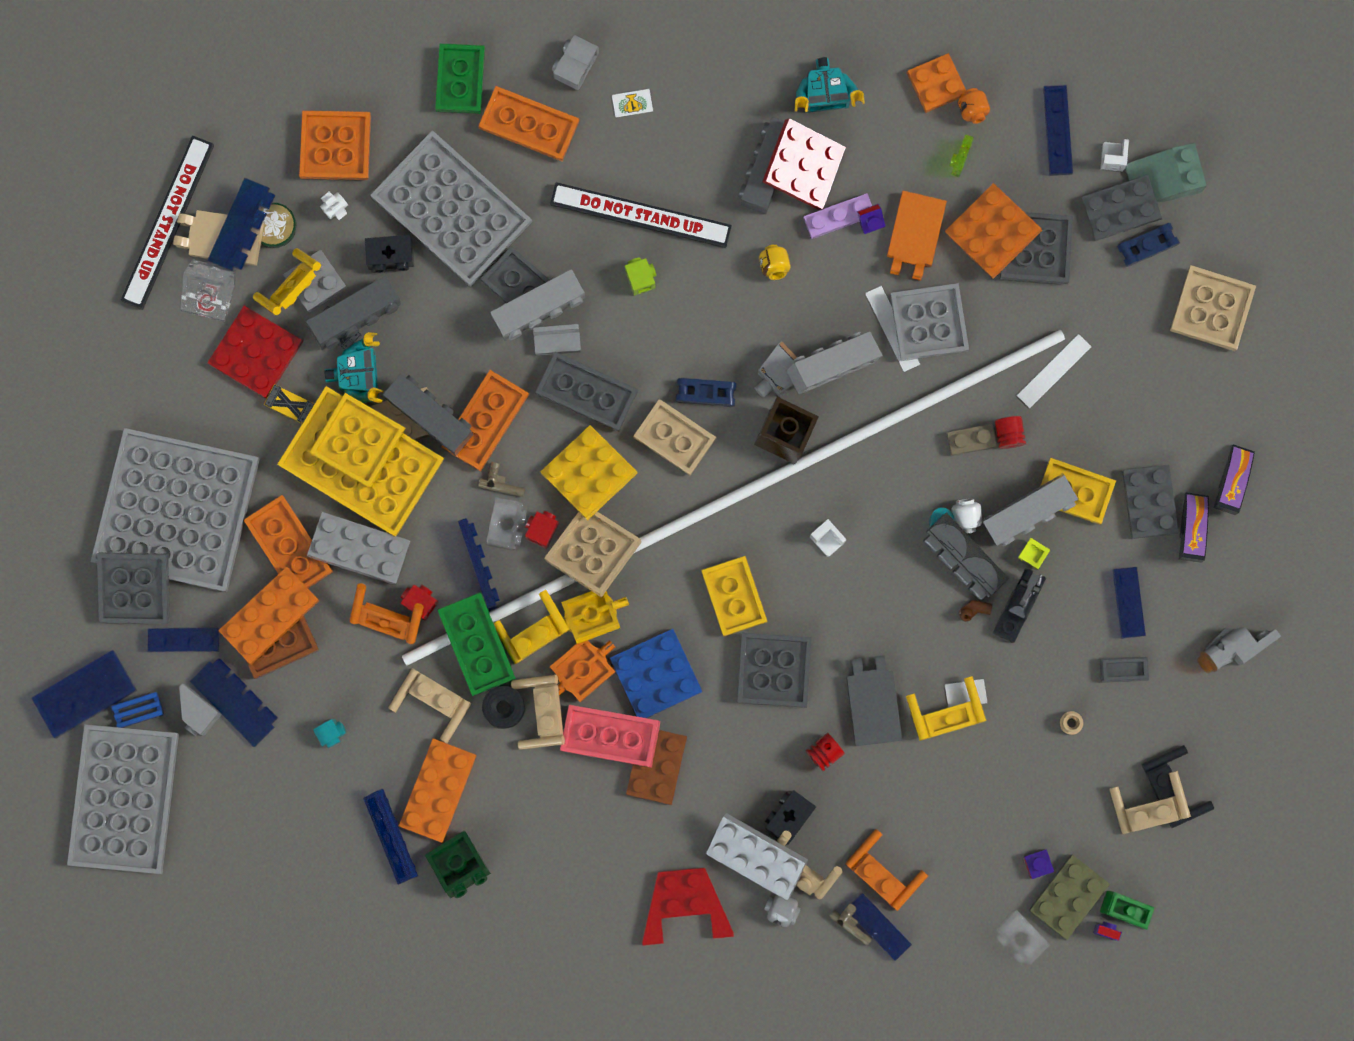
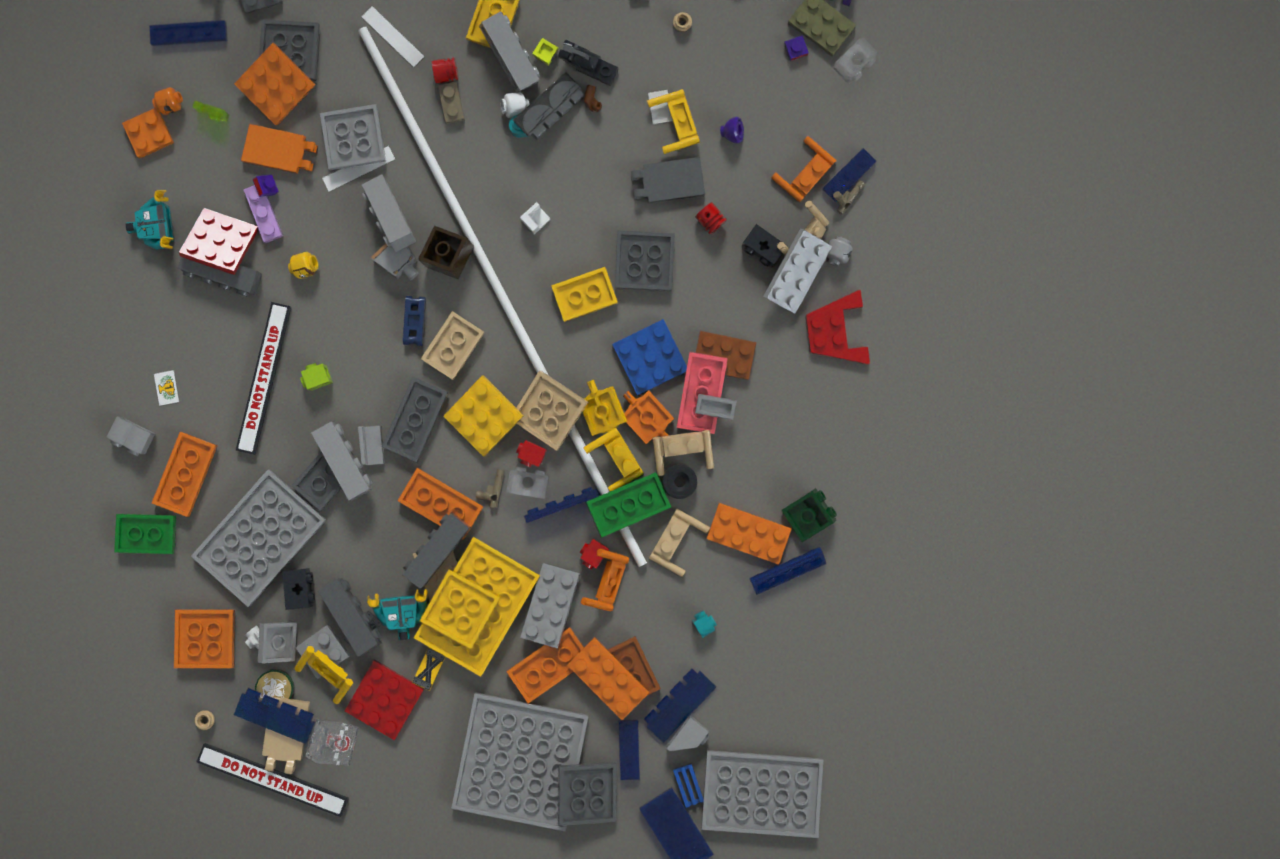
camera: 90 degrees left, 5 degrees up
none -> tan plate [195,710,215,730]
none -> light grey plate [258,622,297,663]
none -> light grey tile [695,394,737,420]
none -> dark purple brick [720,116,744,143]

